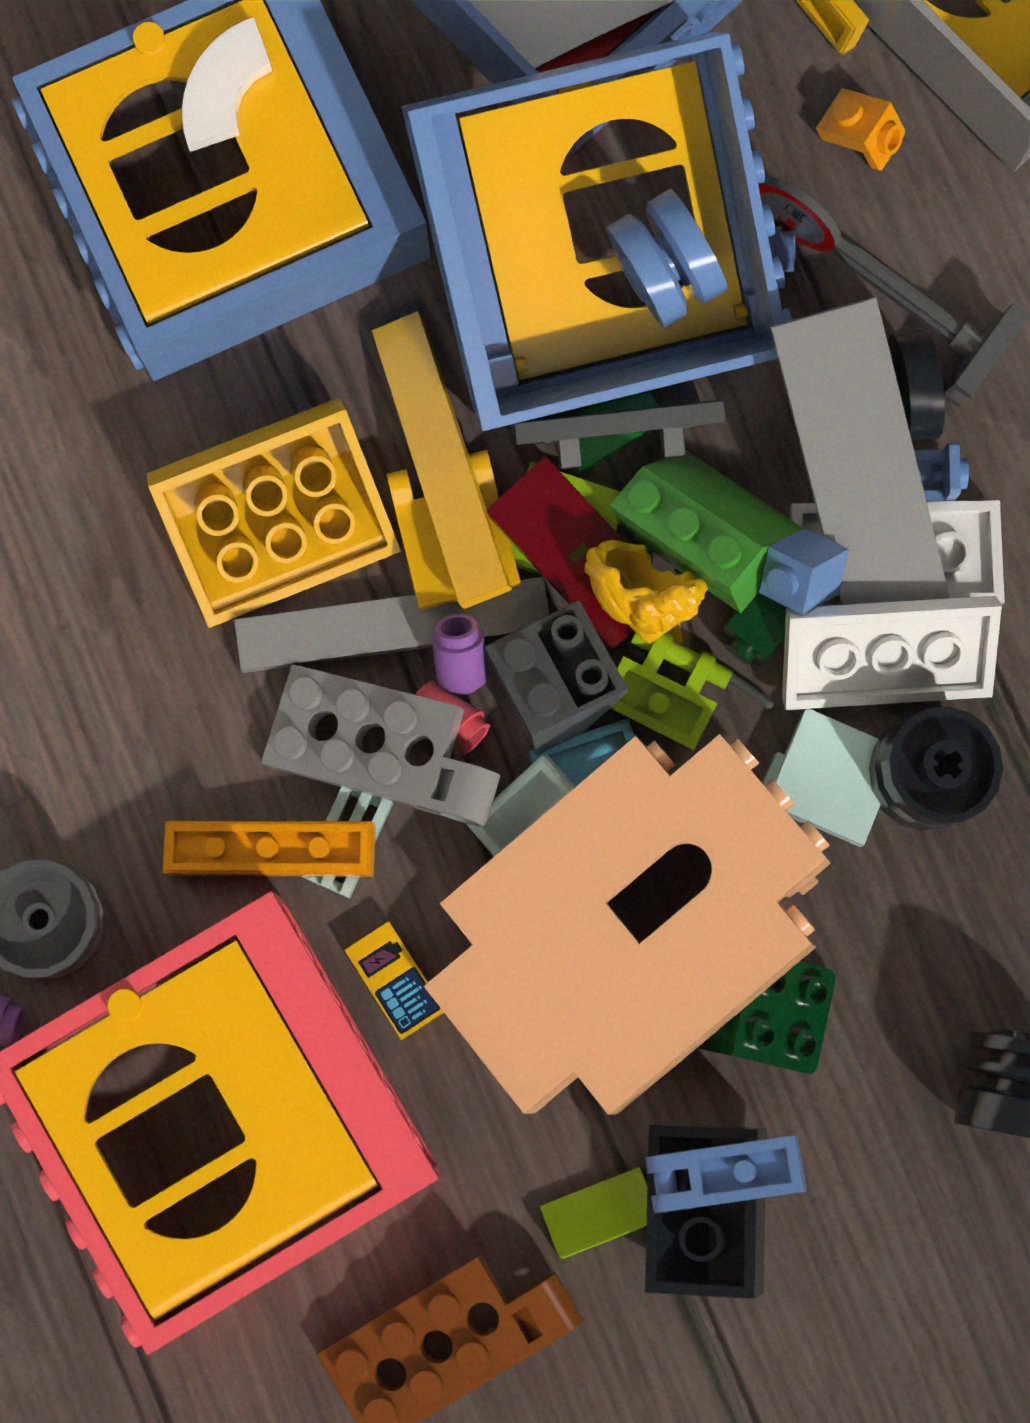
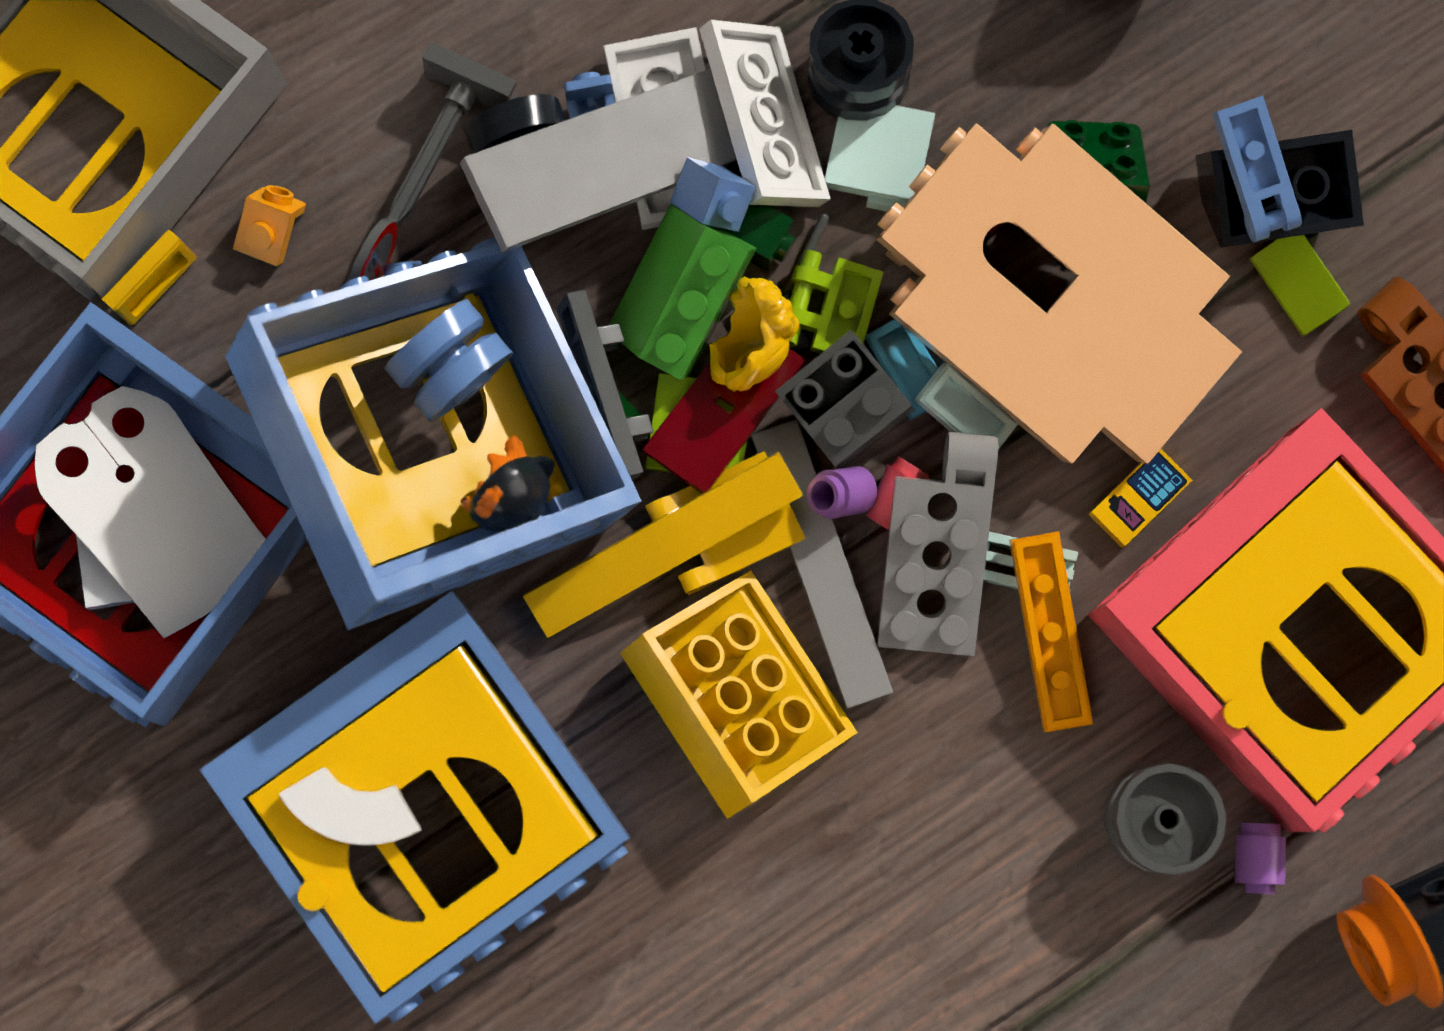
camera: 110 degrees left, 0 degrees up
none -> black hair [461,436,555,533]

